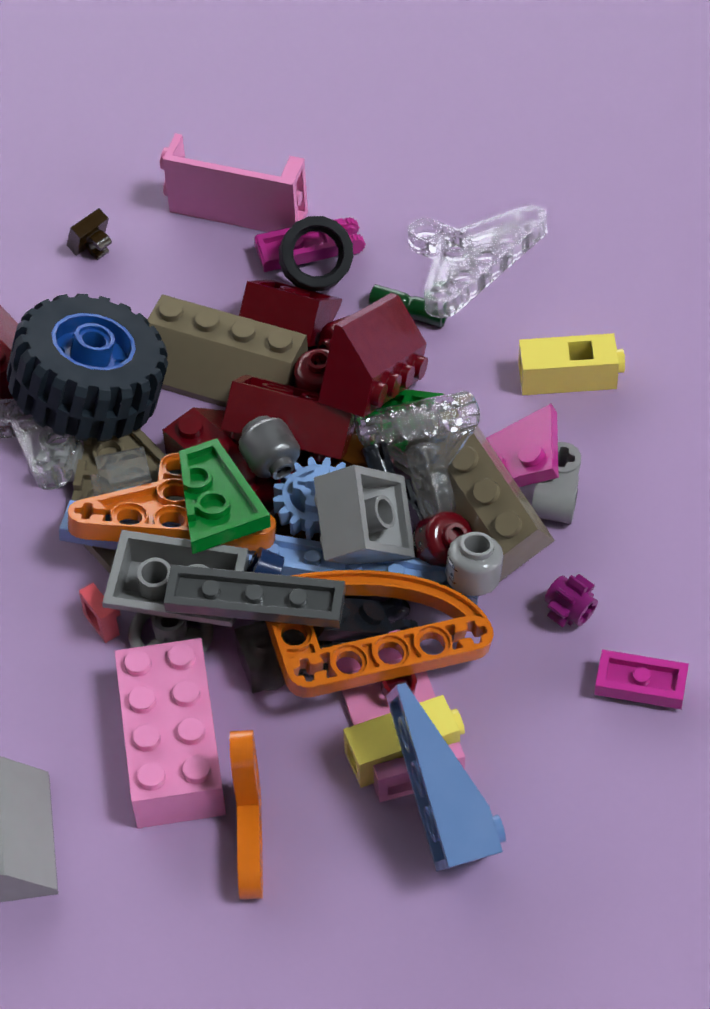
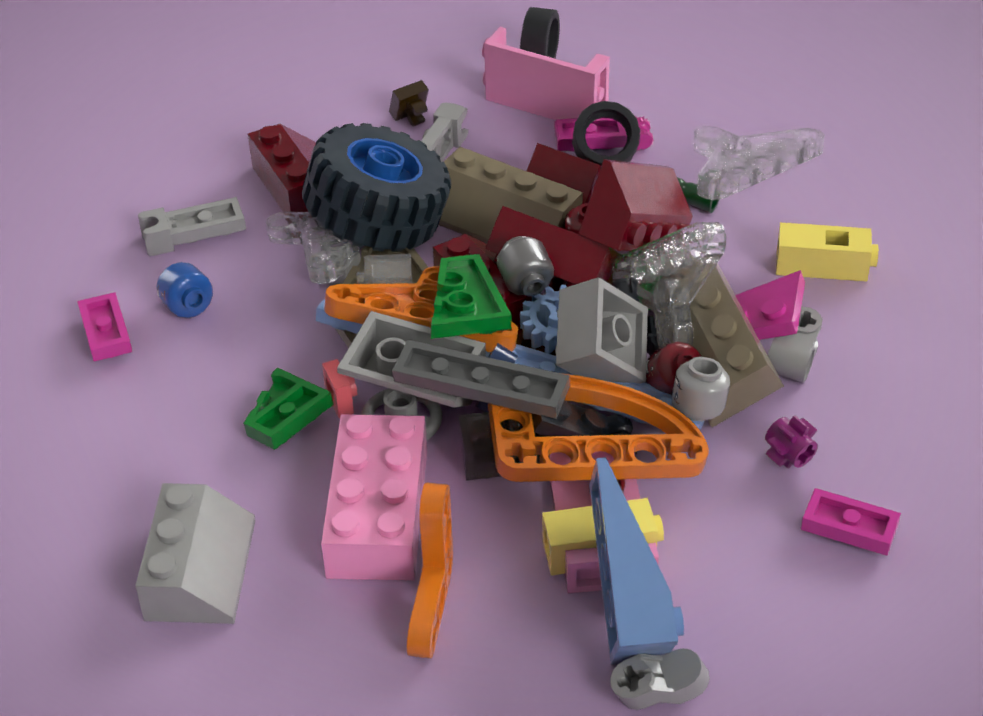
camera: 10 degrees right, 10 degrees down
none -> green wing [243,368,334,450]
none -> light grey plate [421,103,468,162]
none -> black tyre [520,7,560,59]
none -> light grey piece [610,648,710,710]

